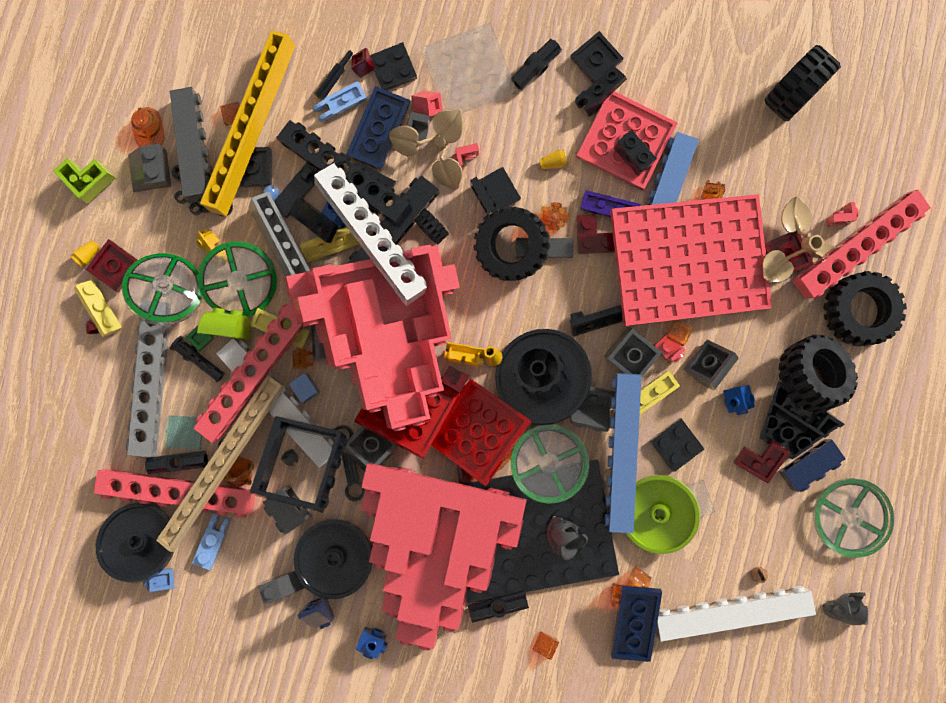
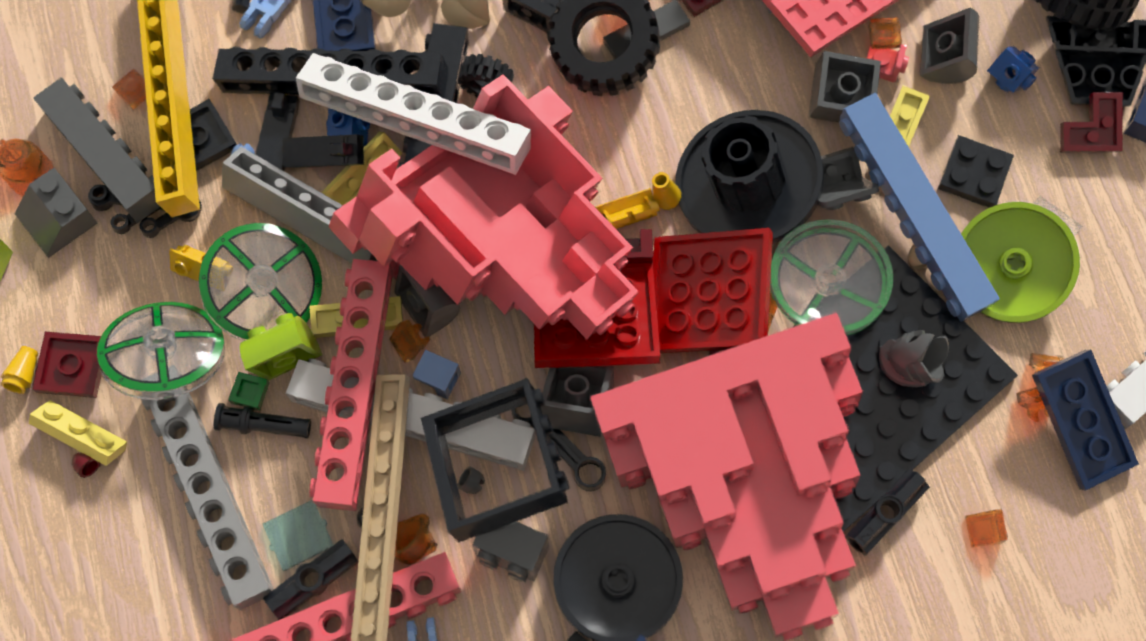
camera: 30 degrees left, 15 degrees down
black hinge [569,305,623,336] -> none

